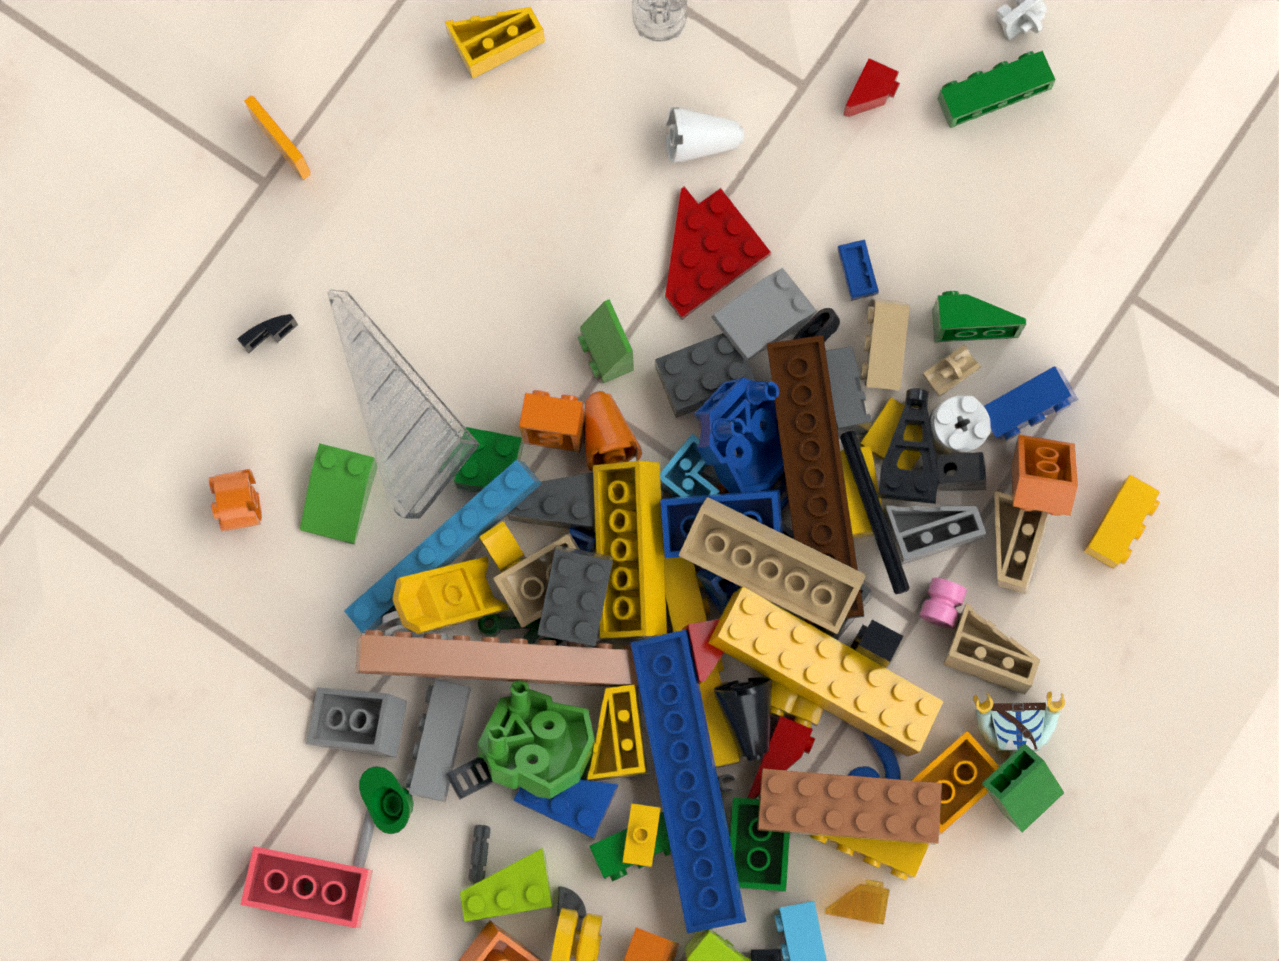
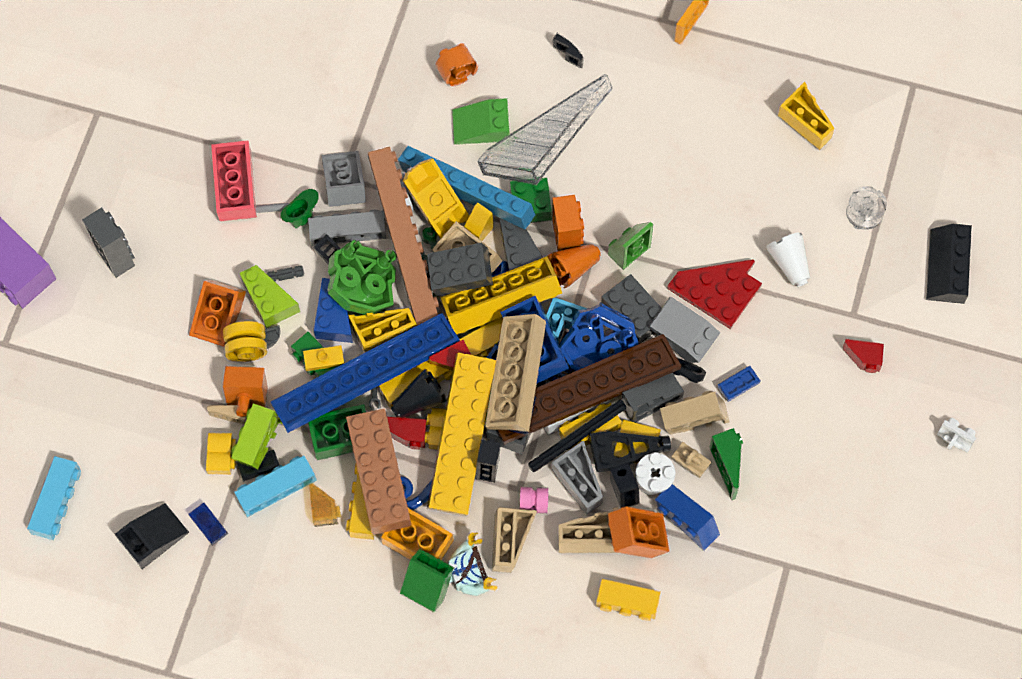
camera: 70 degrees right, 10 degrees down
green brick [937,50,1056,128] -> none

